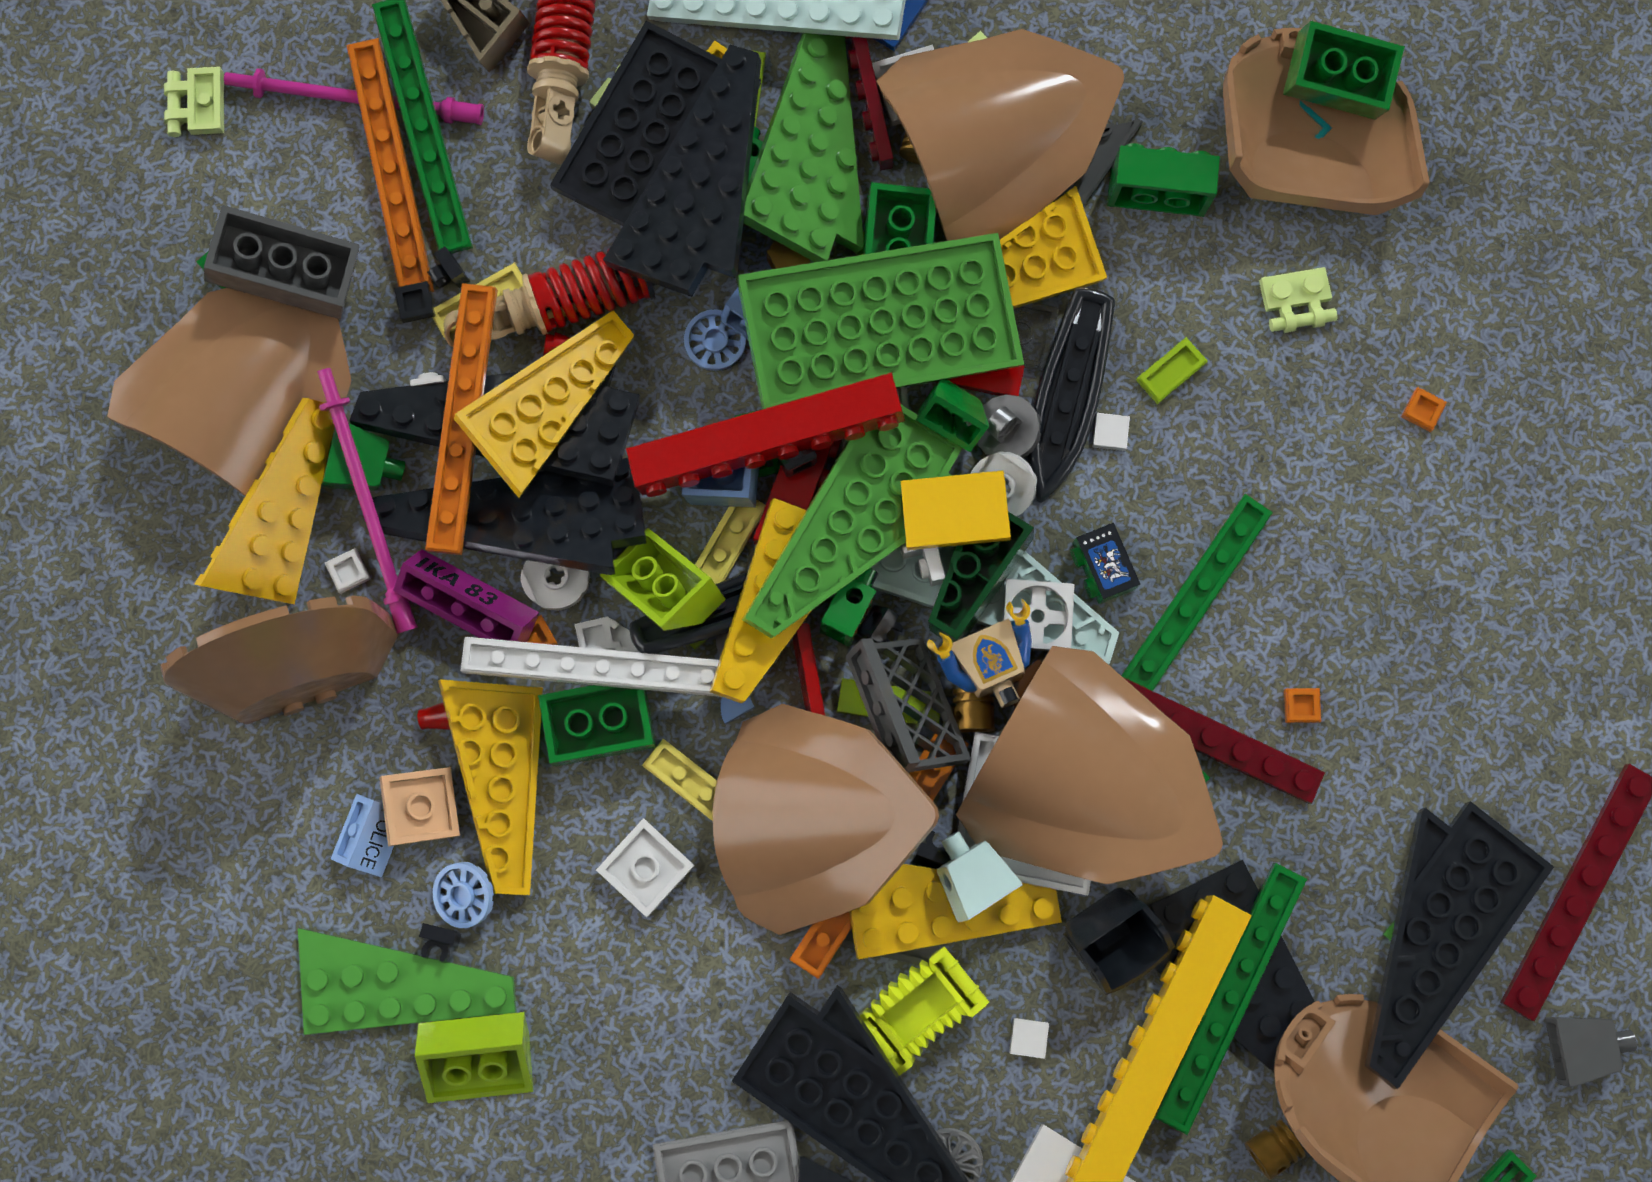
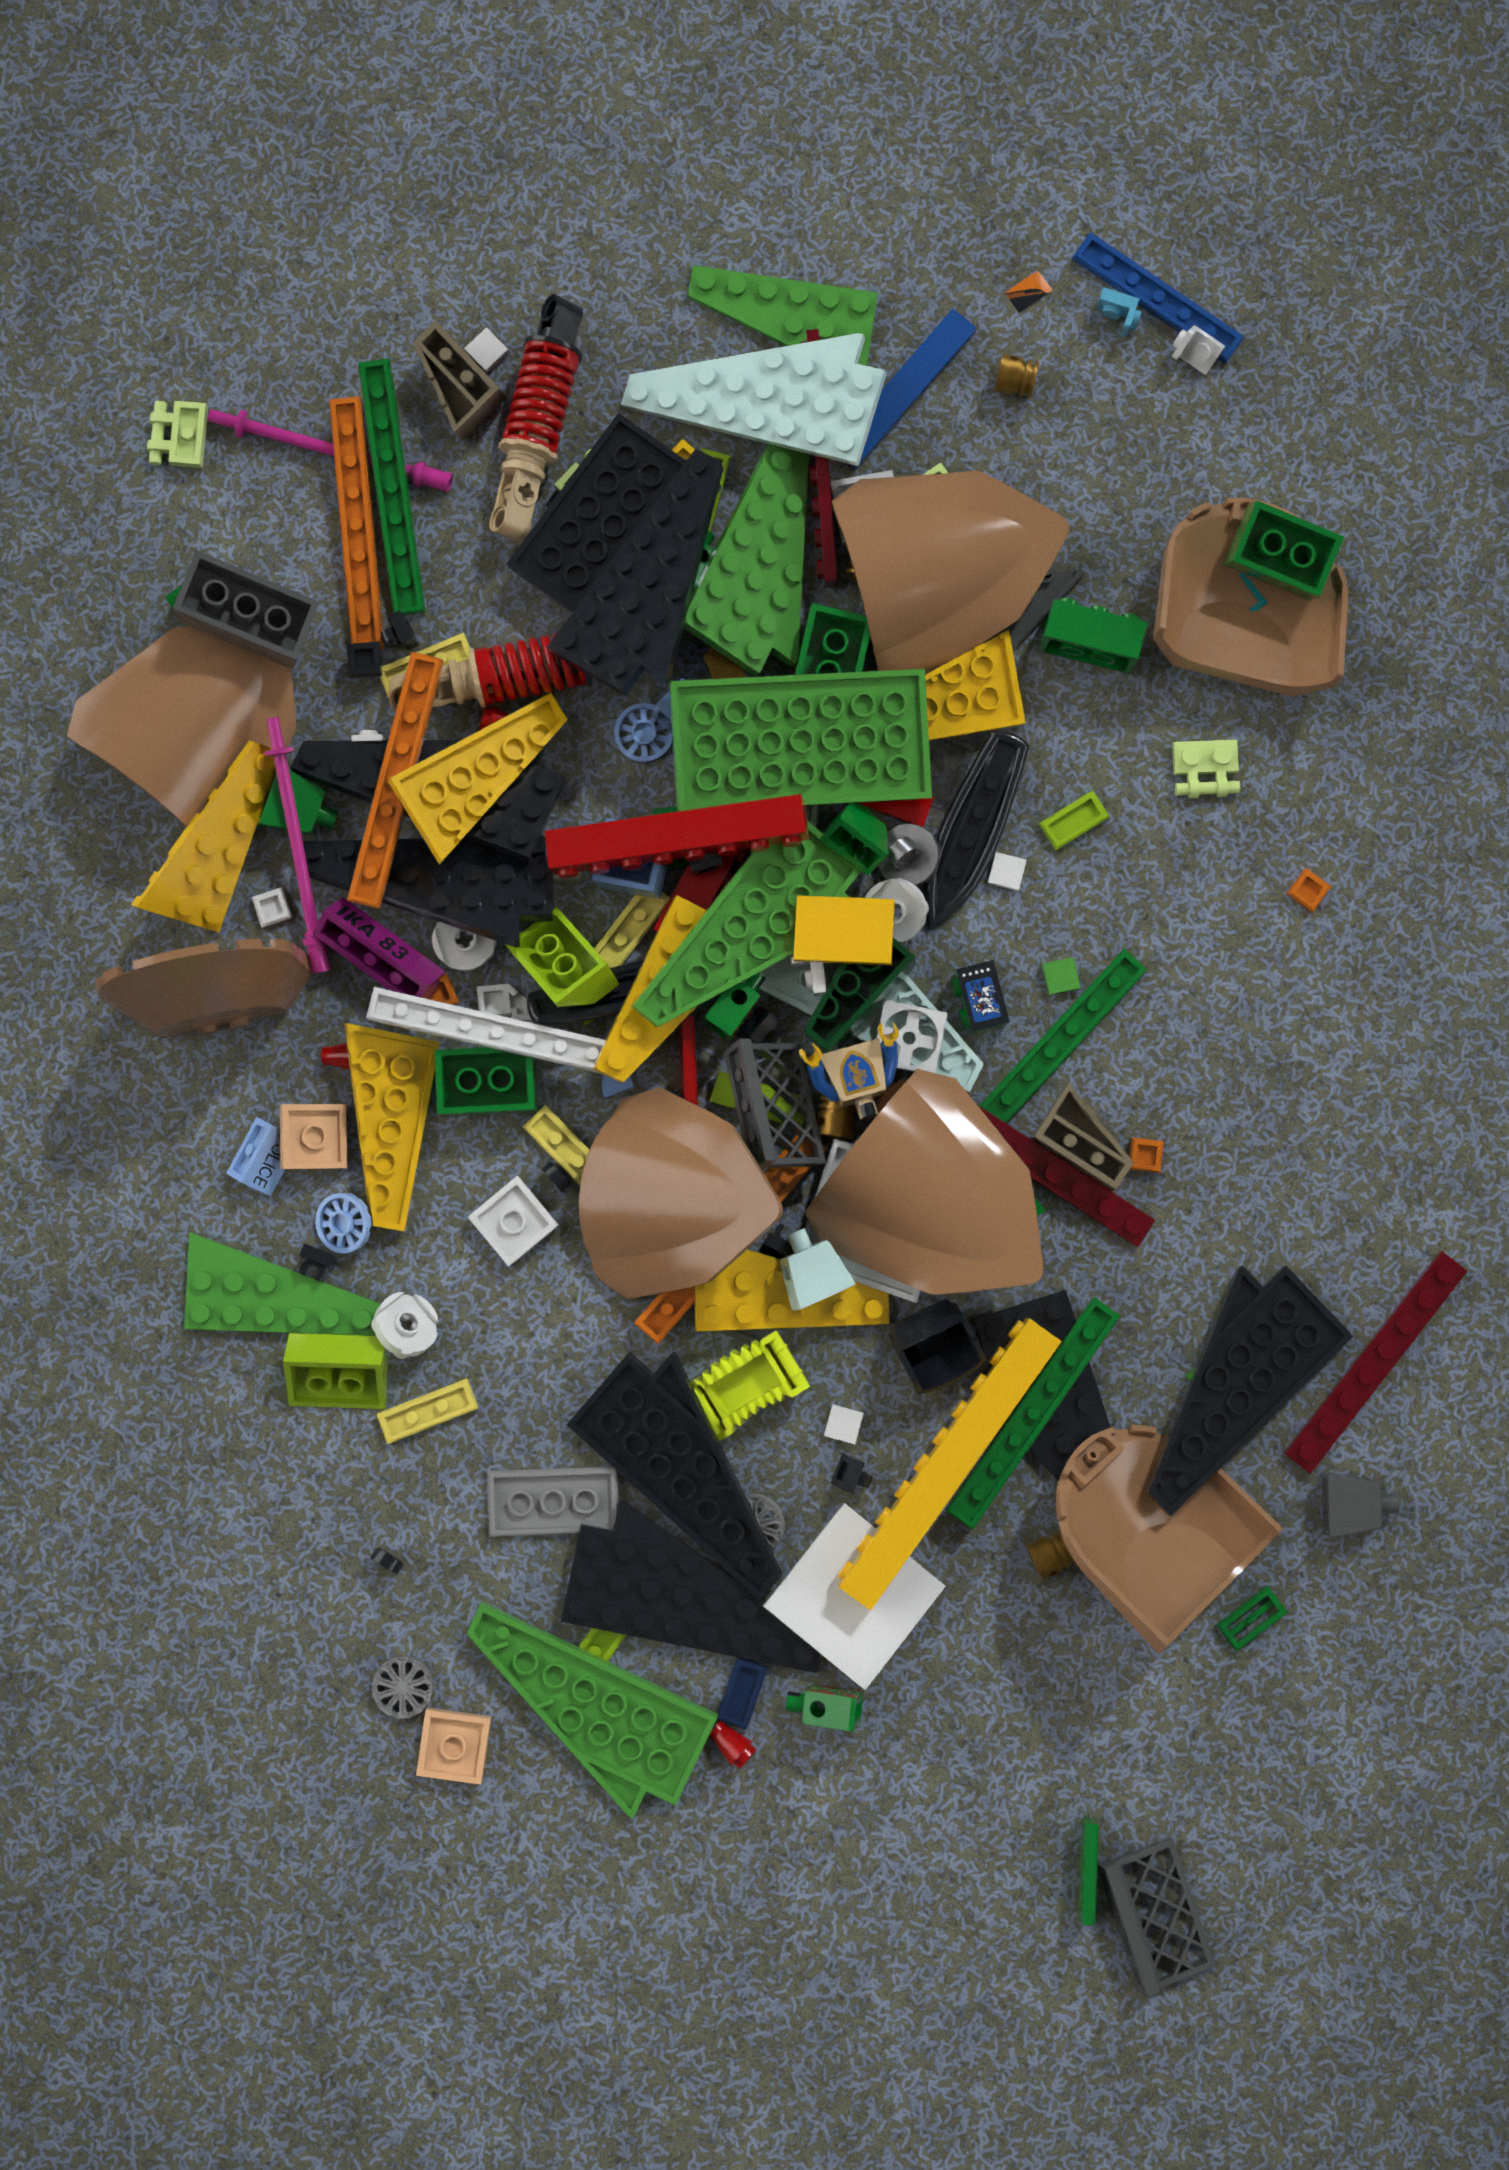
camera: 10 degrees right, 5 degrees up
none -> white plate [371,1292,438,1359]
none -> light yellow tile [376,1378,479,1444]
none -> black tile [541,1161,571,1193]
none -> black tile [831,1453,873,1494]
none -> dark tan wedge [1030,1082,1134,1191]
none -> bright green tile [1041,957,1081,996]

